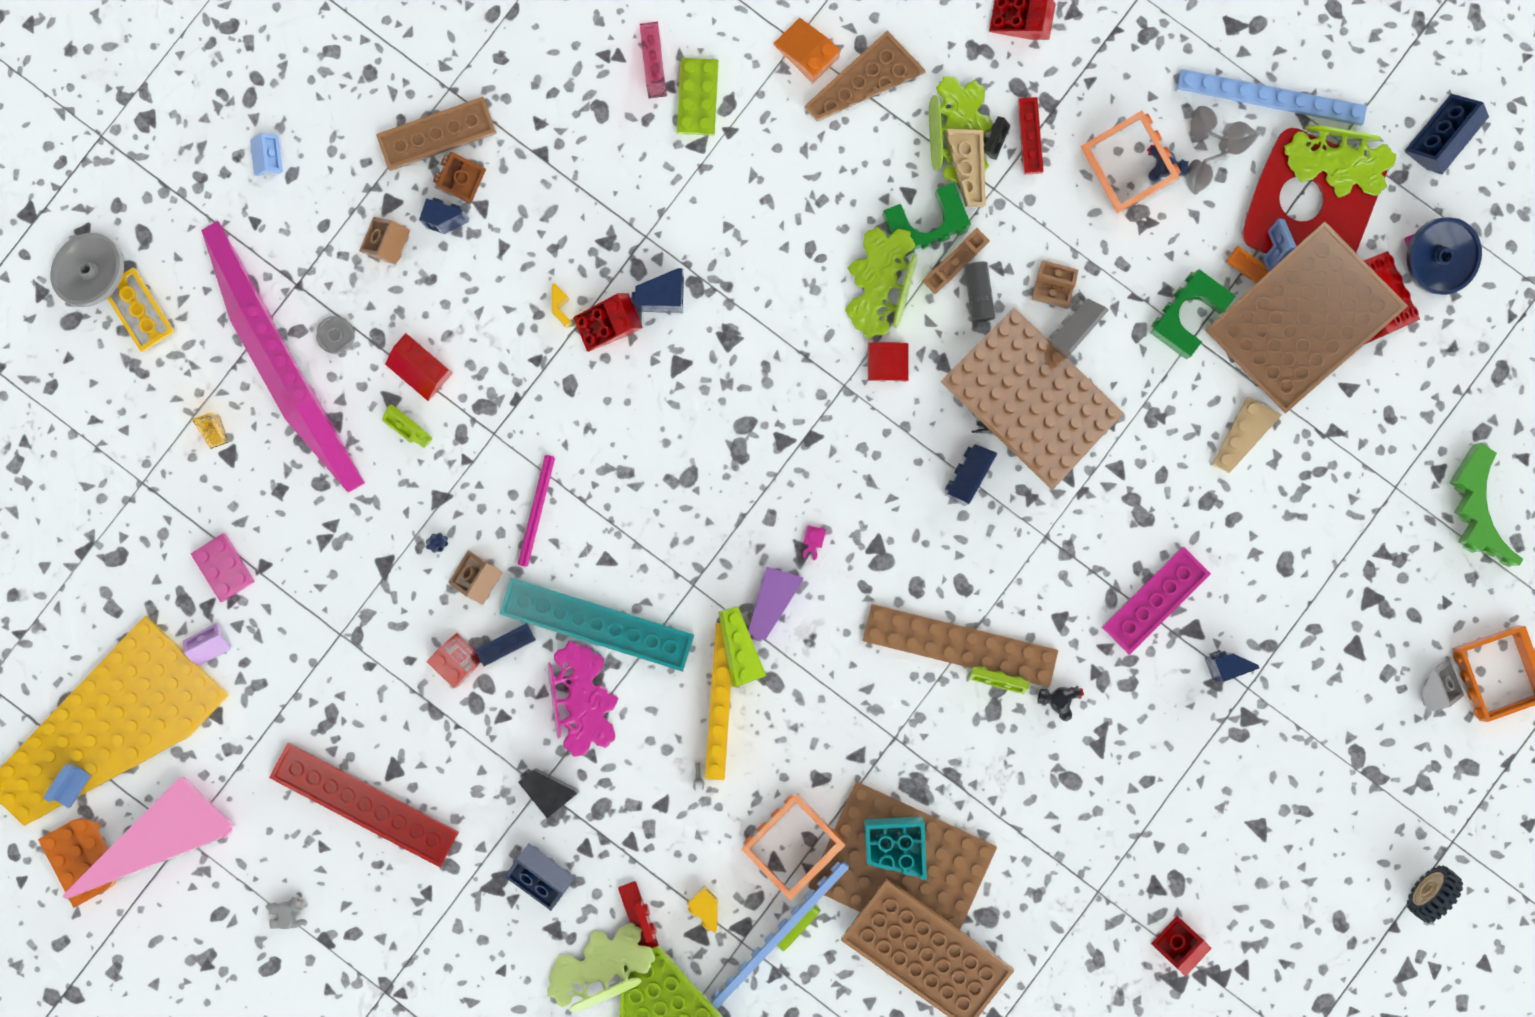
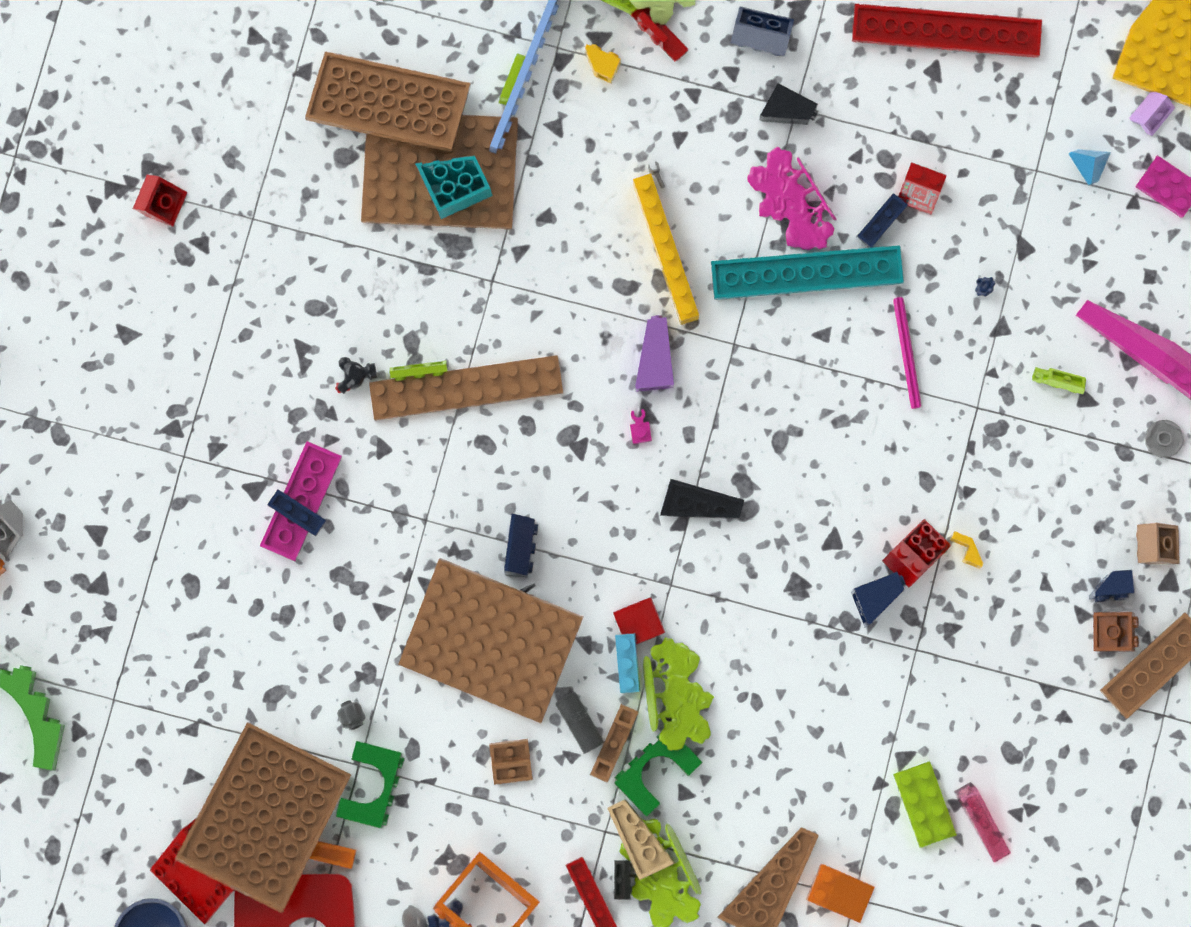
camera: 160 degrees right, 5 degrees down
red slope [385,333,453,402] -> none
medium nougat slope [448,550,503,605] -> none
lime wing [718,606,766,687] -> none
orange window [741,793,847,901] -> none
light grey slope [1049,298,1109,357] -> none
dark blue slope [1204,650,1260,682] -> none
tan wing [1211,397,1282,473] -> none
medium blue plate [1263,218,1296,272] -> none
none -> dark blue plate [267,489,326,537]
none -> dark grey head [337,700,366,731]
none -> medium azure plate [615,633,641,693]
none -> black wing [660,479,744,519]
none -> dark azure slope [1068,149,1111,185]

